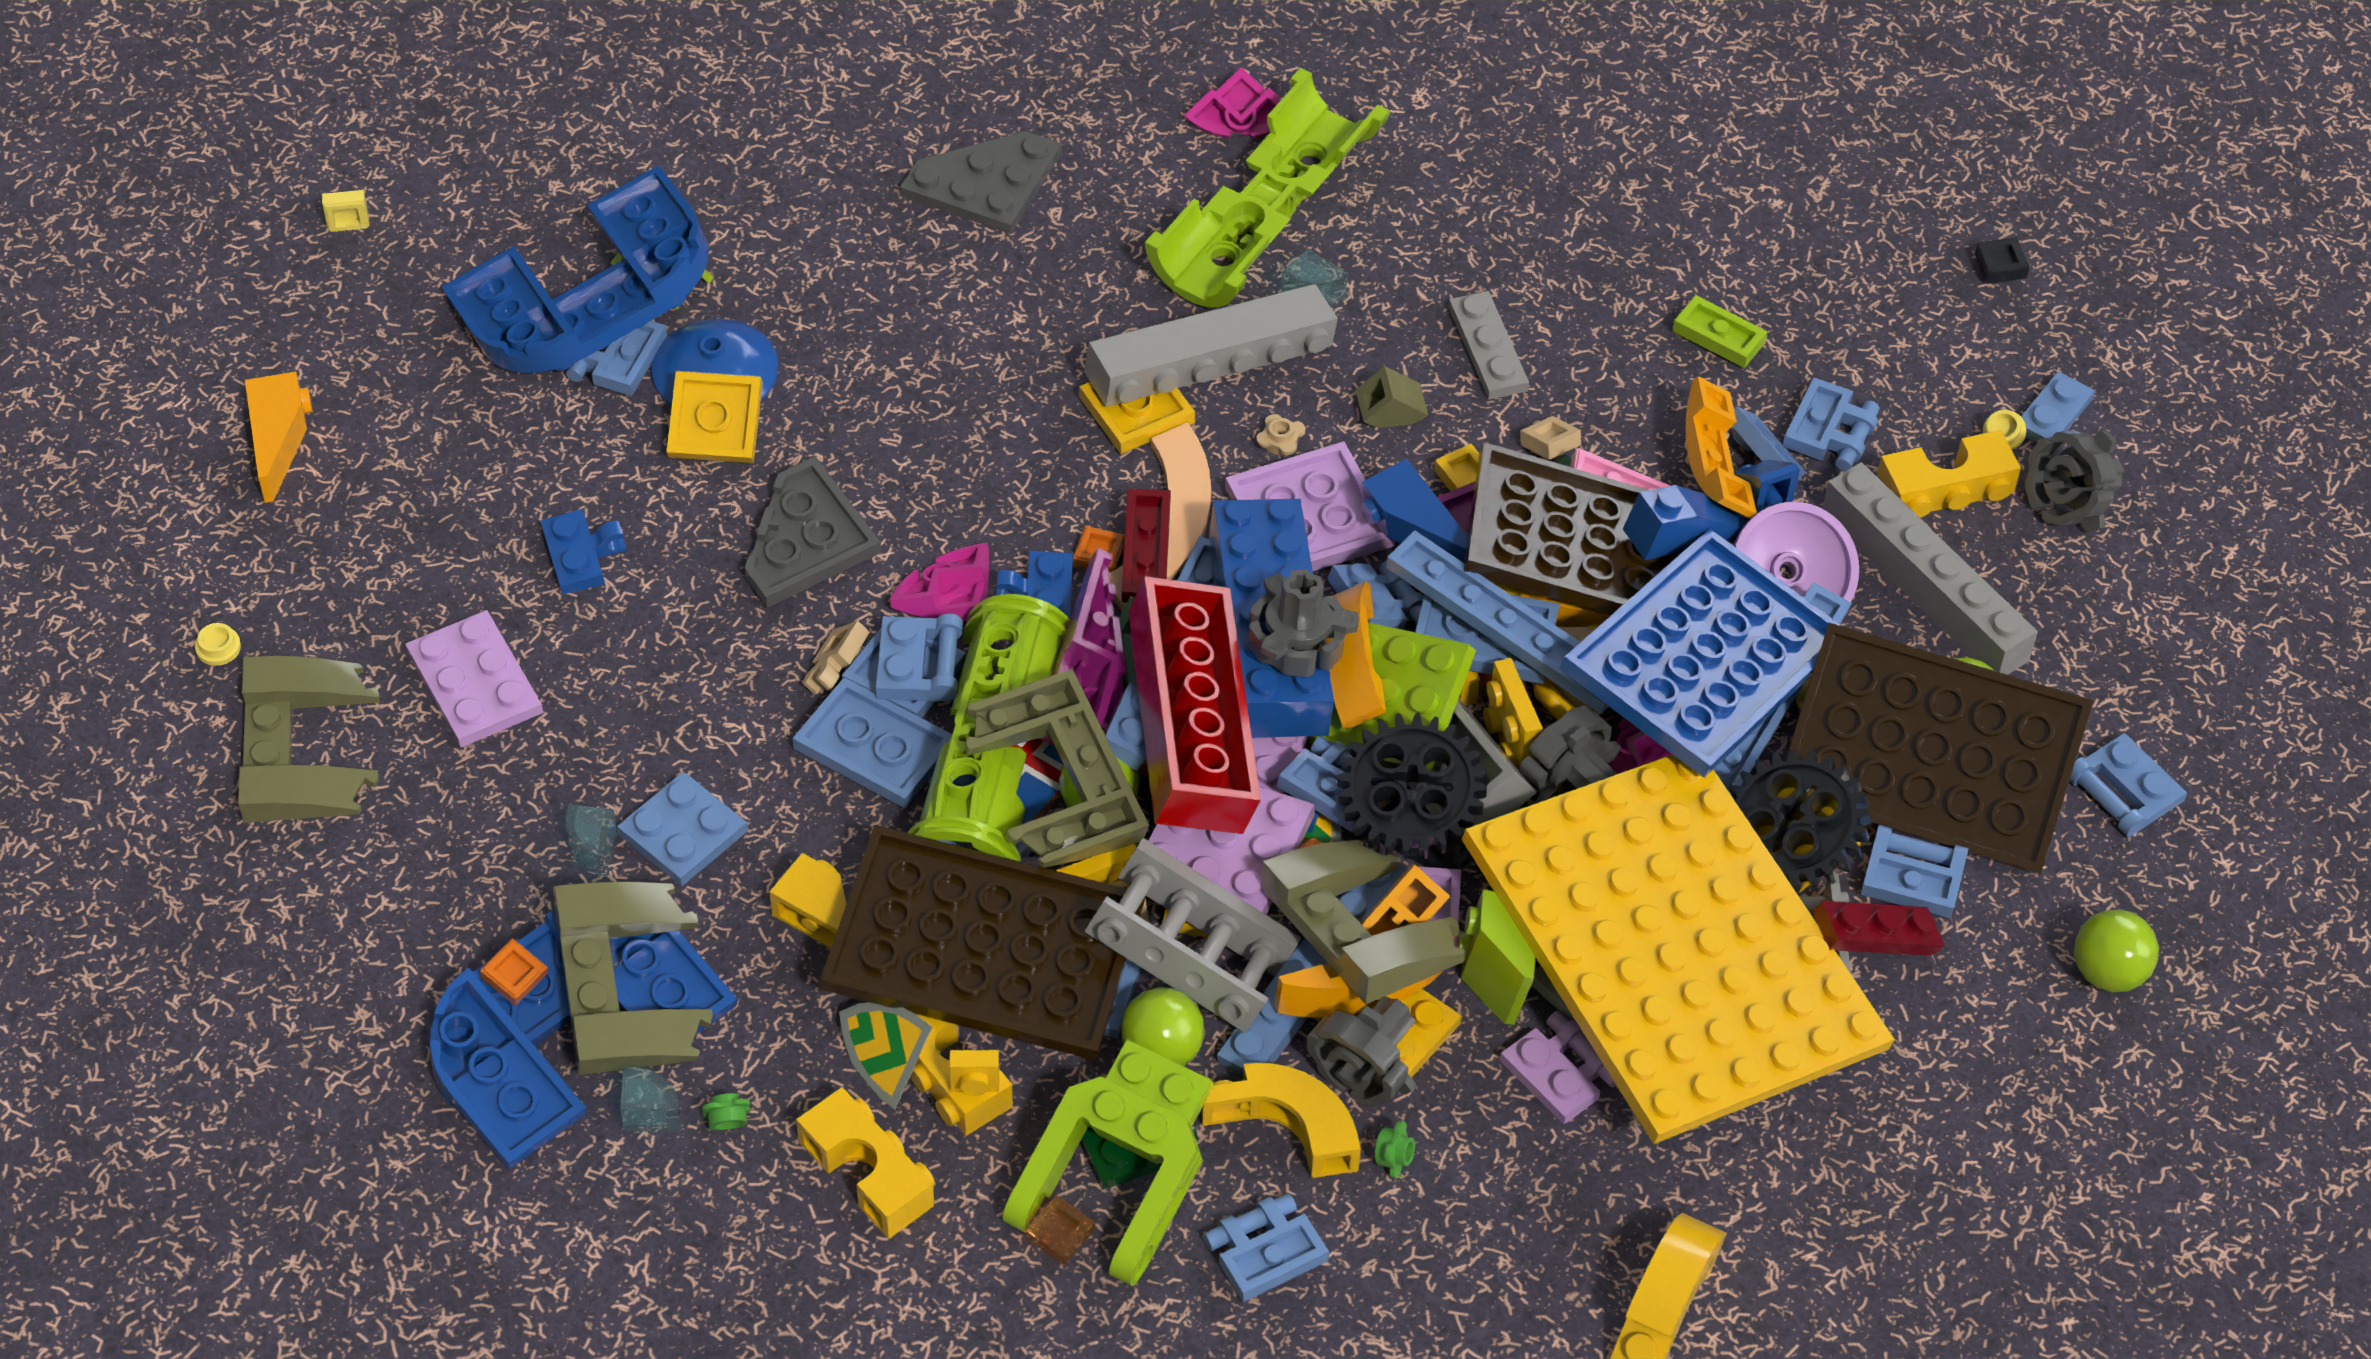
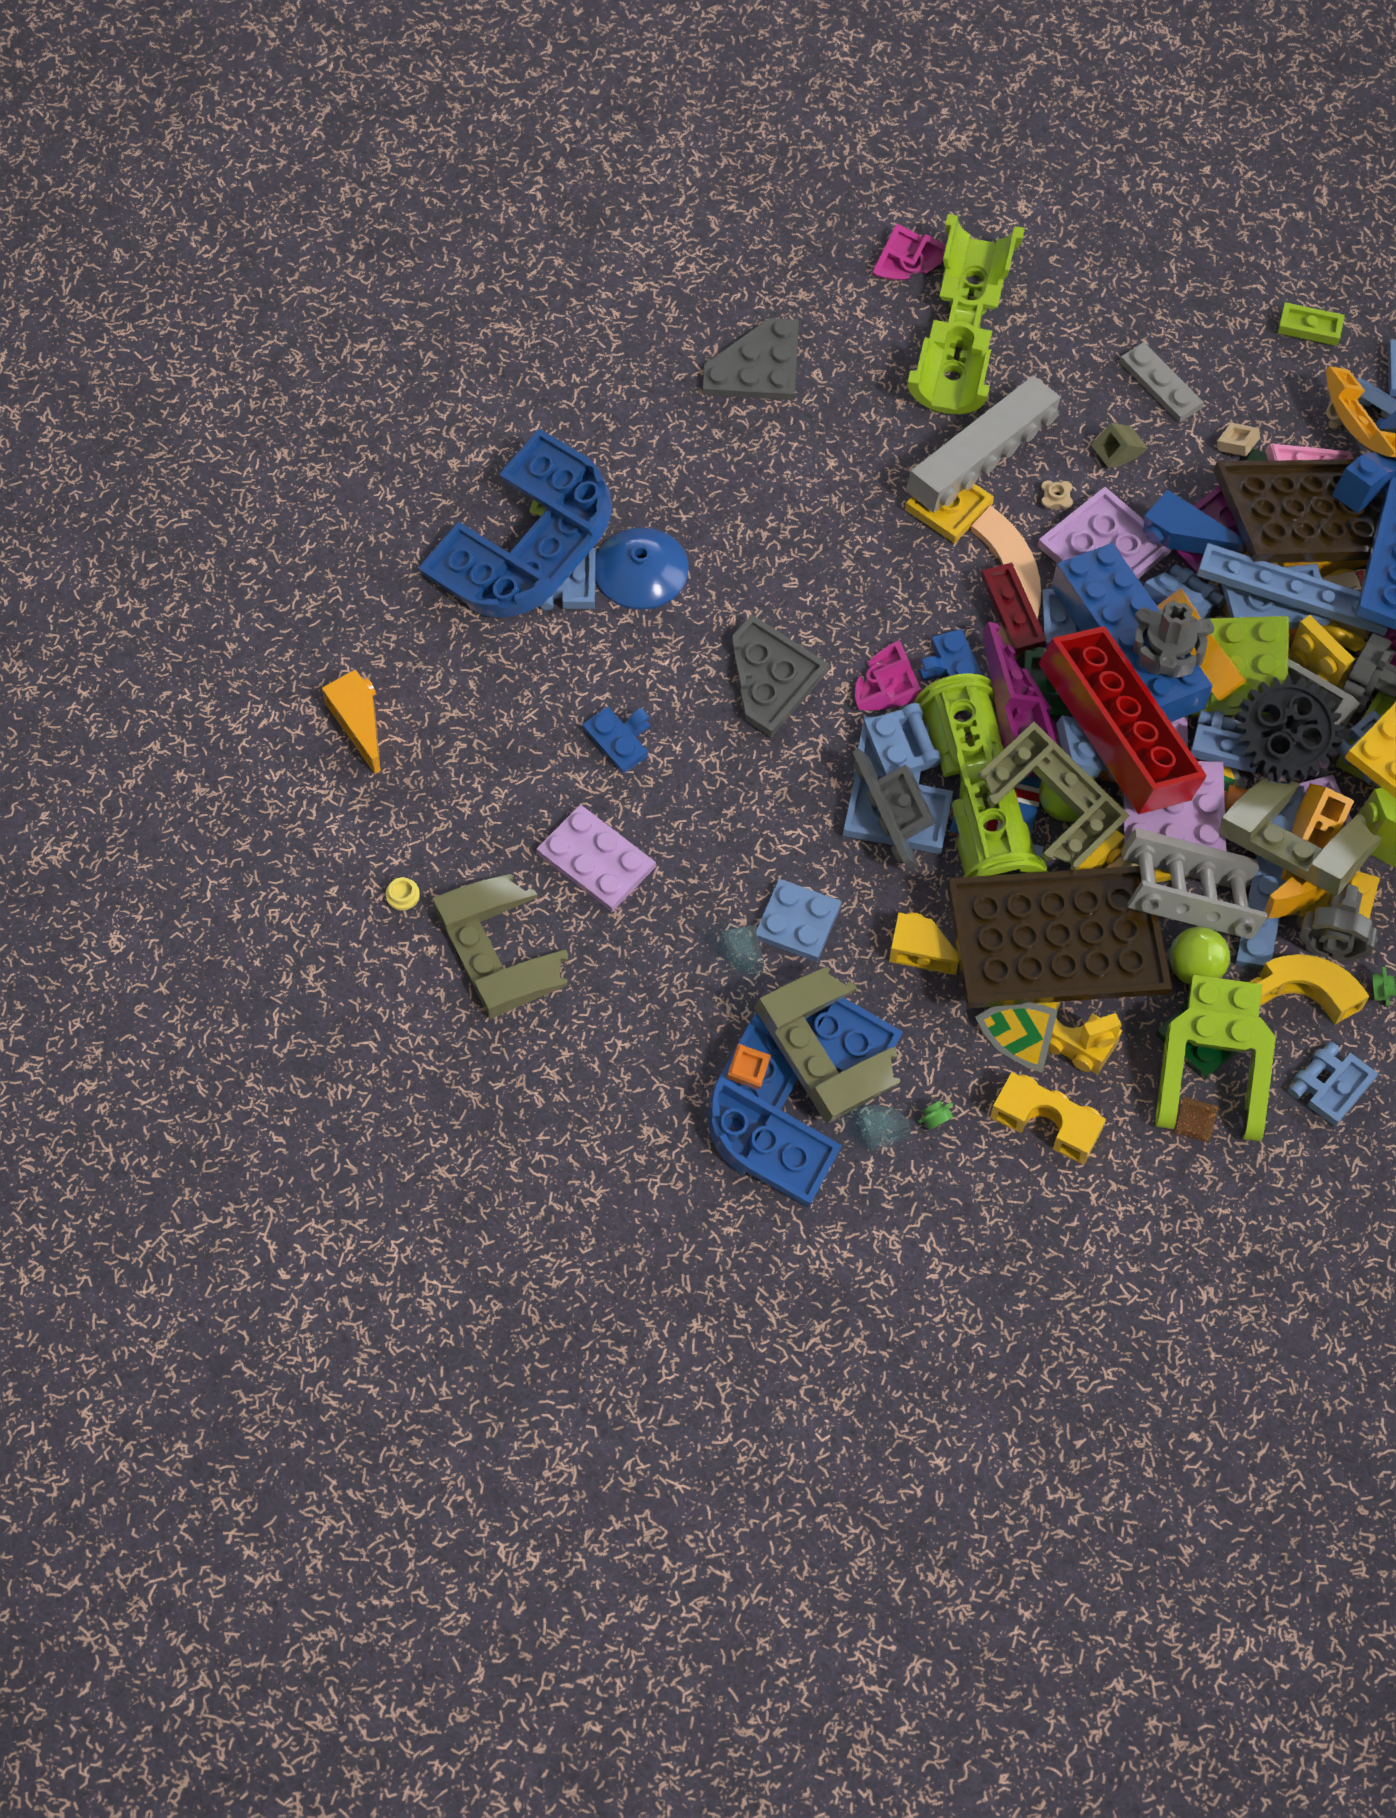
camera: 20 degrees left, 10 degrees up
light yellow tile [322,190,370,232] -> none
yellow plate [666,371,763,463] -> none
tan plate [802,621,870,695] -> none
orange tile [1073,526,1125,573] -> none
clear light blue brick [1281,249,1347,307] -> none
yellow plate [1434,444,1479,491] -> none
none -> dark grey bracket [852,748,936,870]

